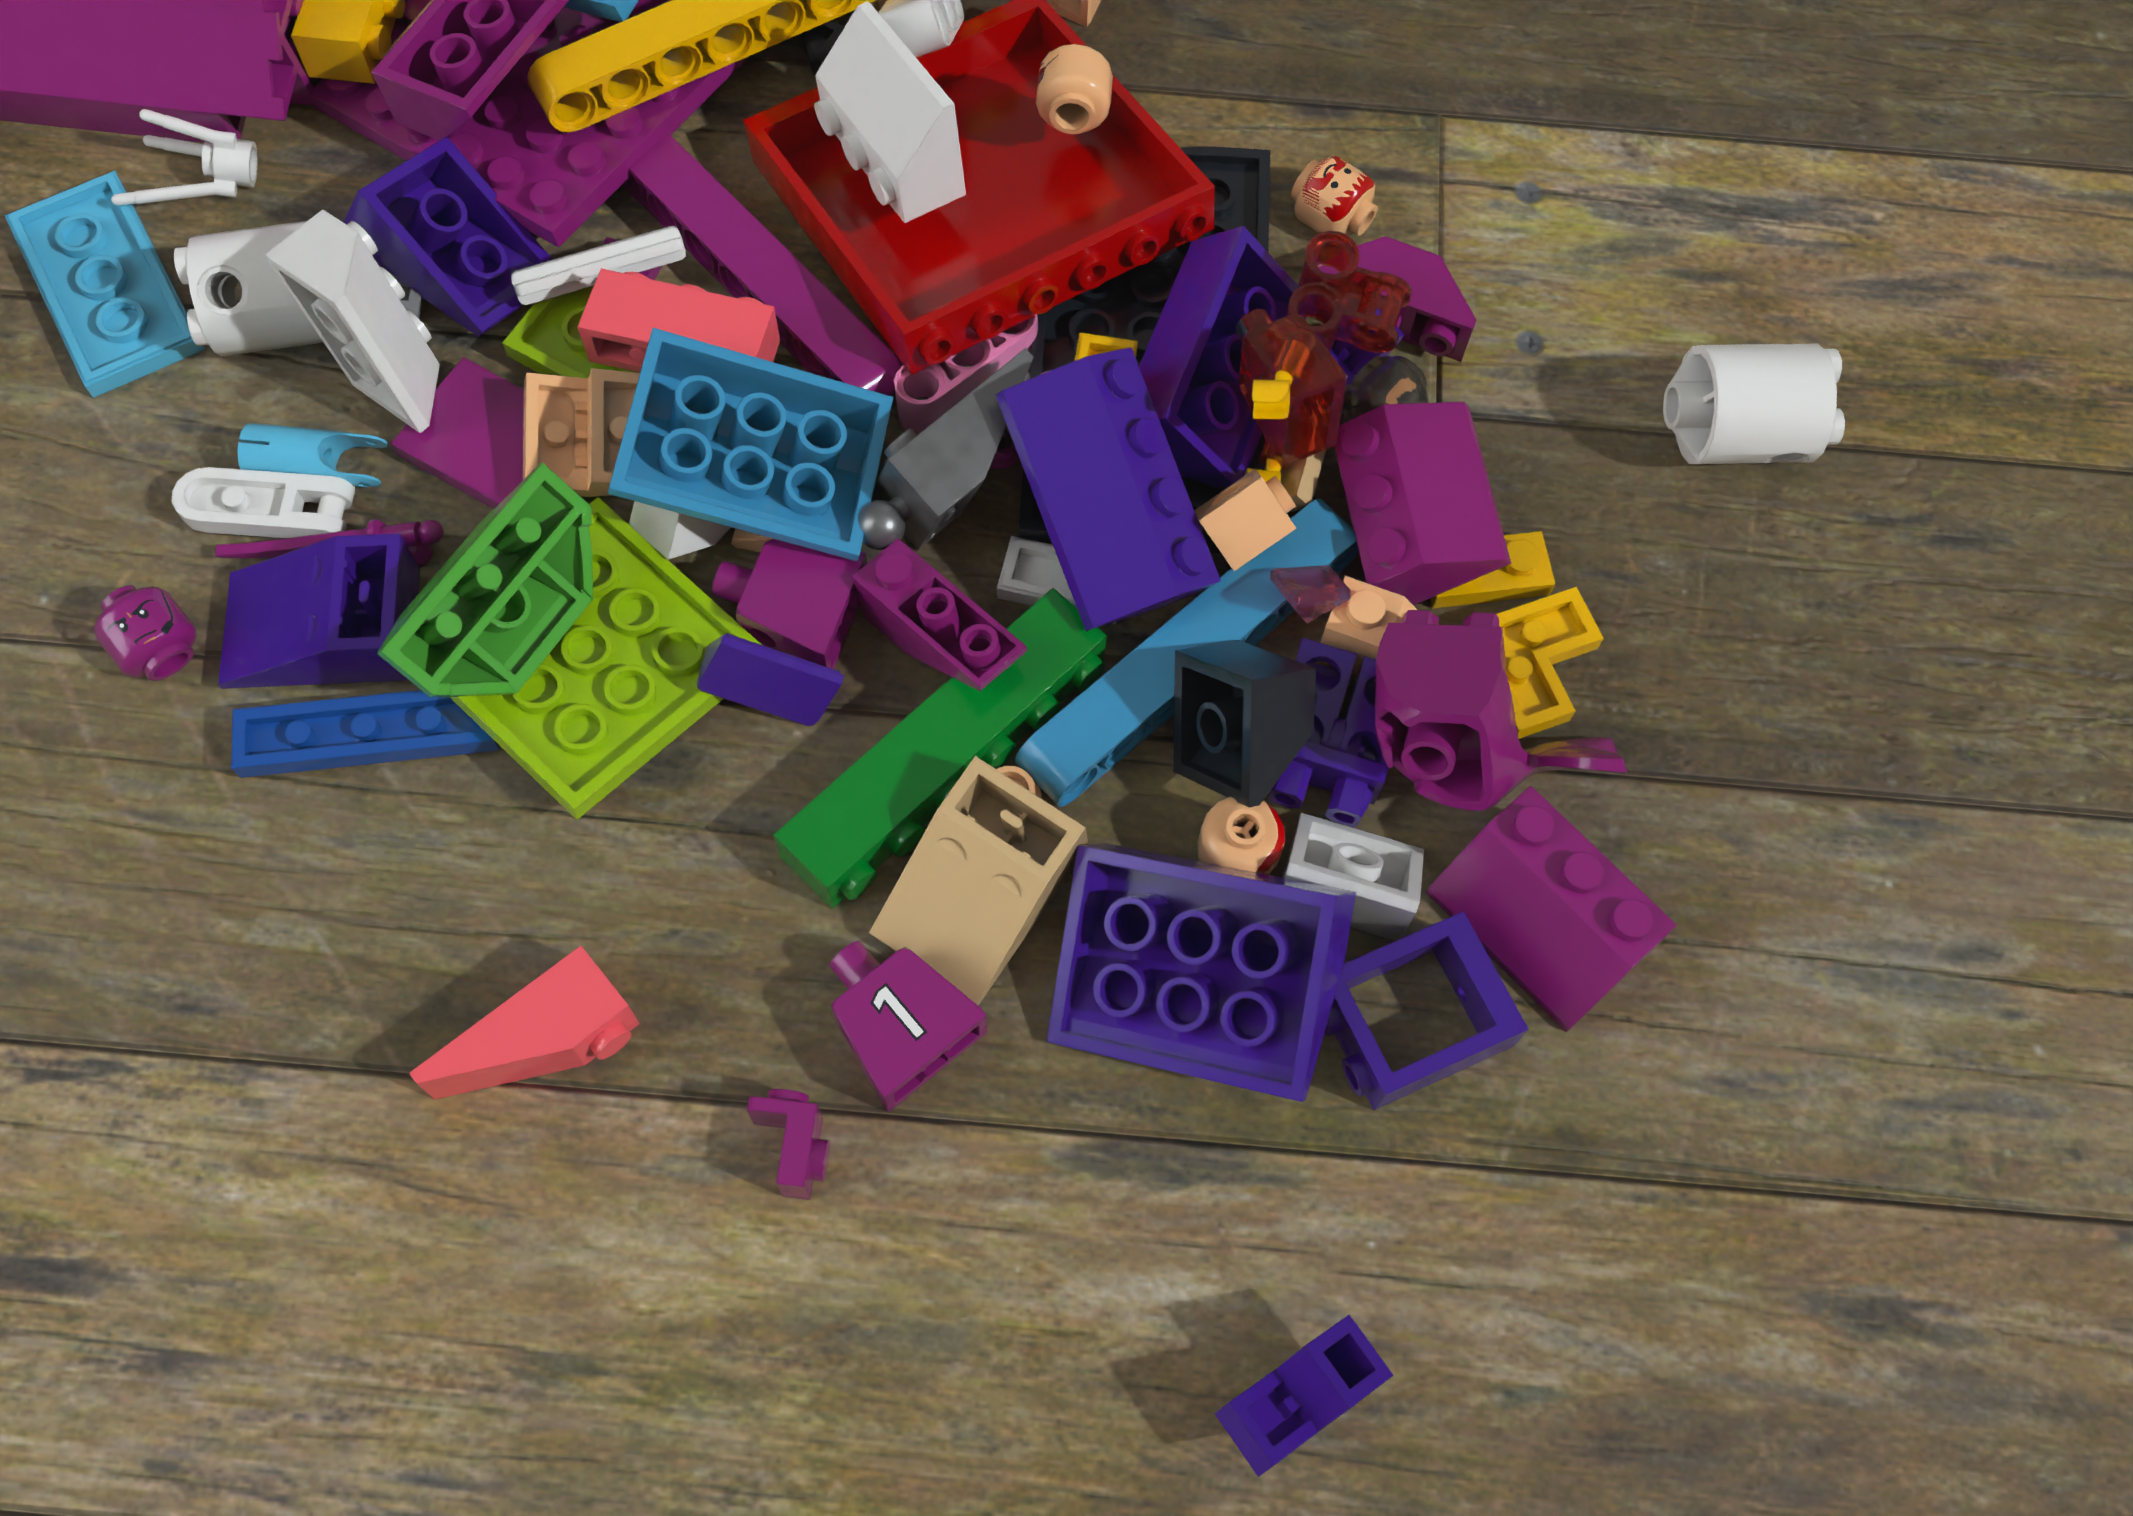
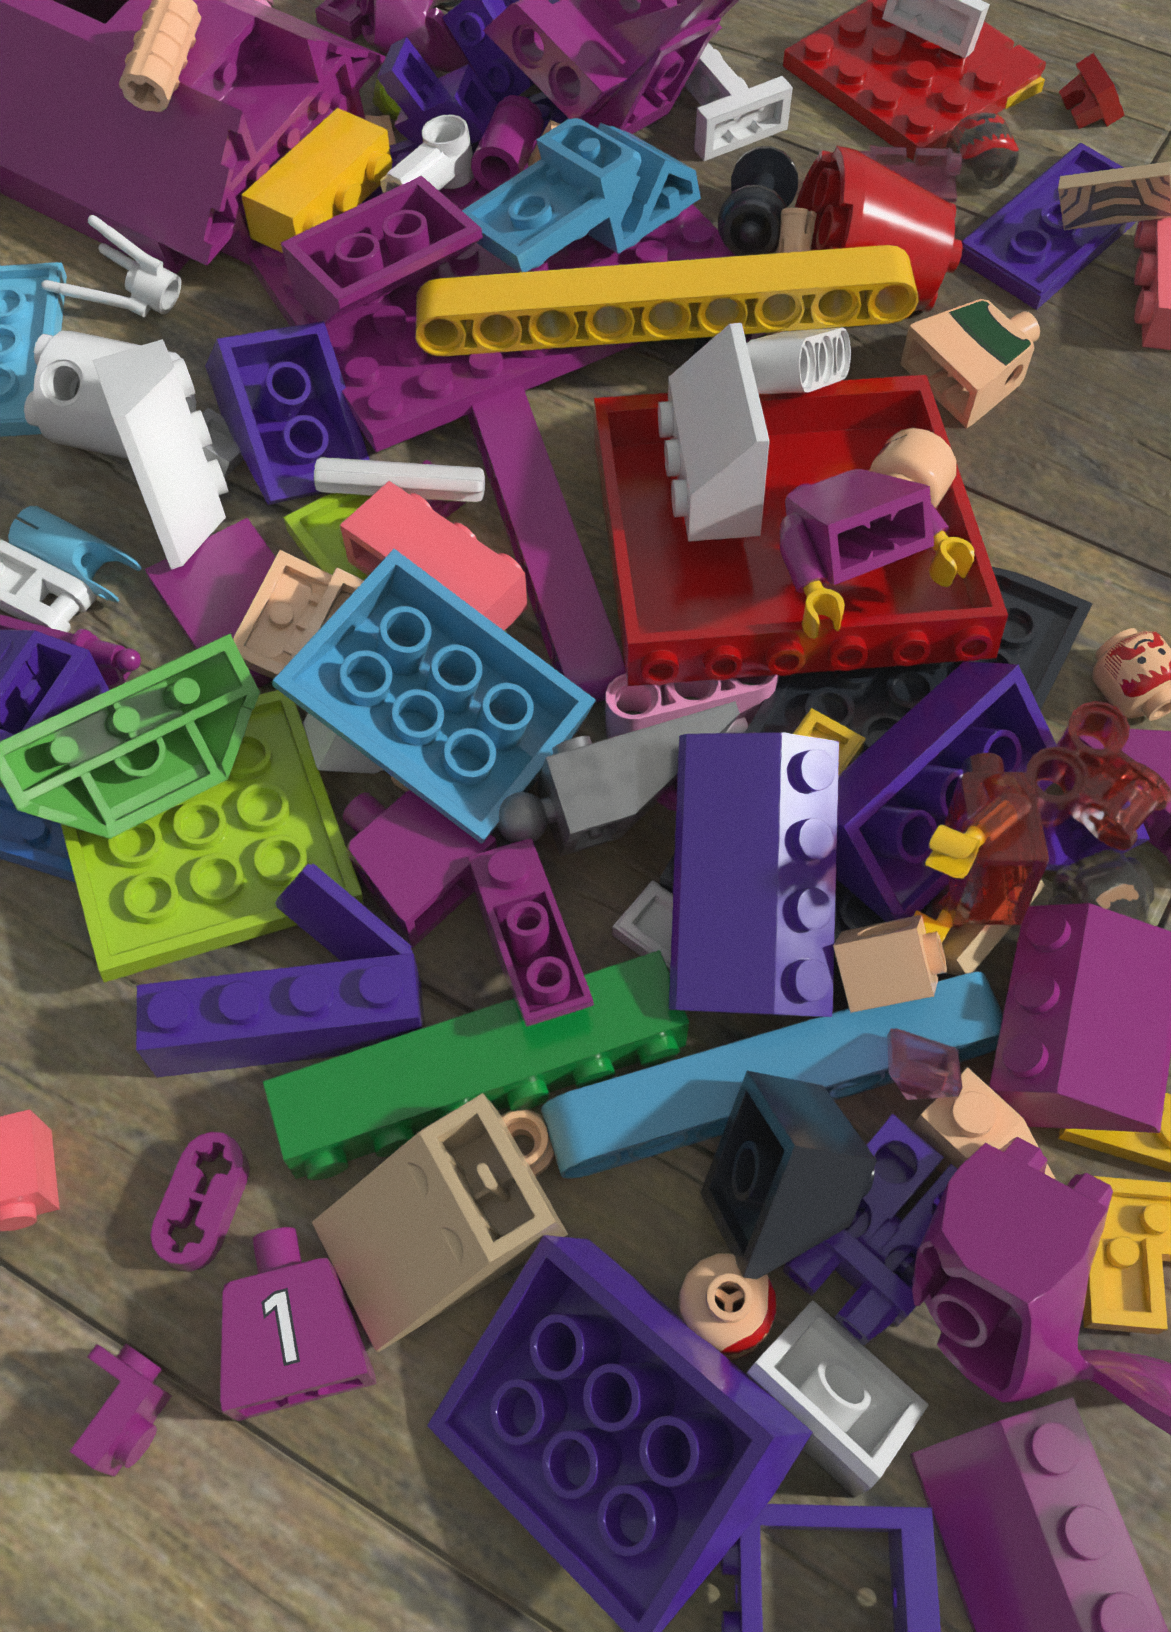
camera: 30 degrees right, 5 degrees down
none -> dark purple brick [136,953,425,1078]
none -> magenta beam [150,1132,250,1272]
none -> magenta torso [780,469,974,638]

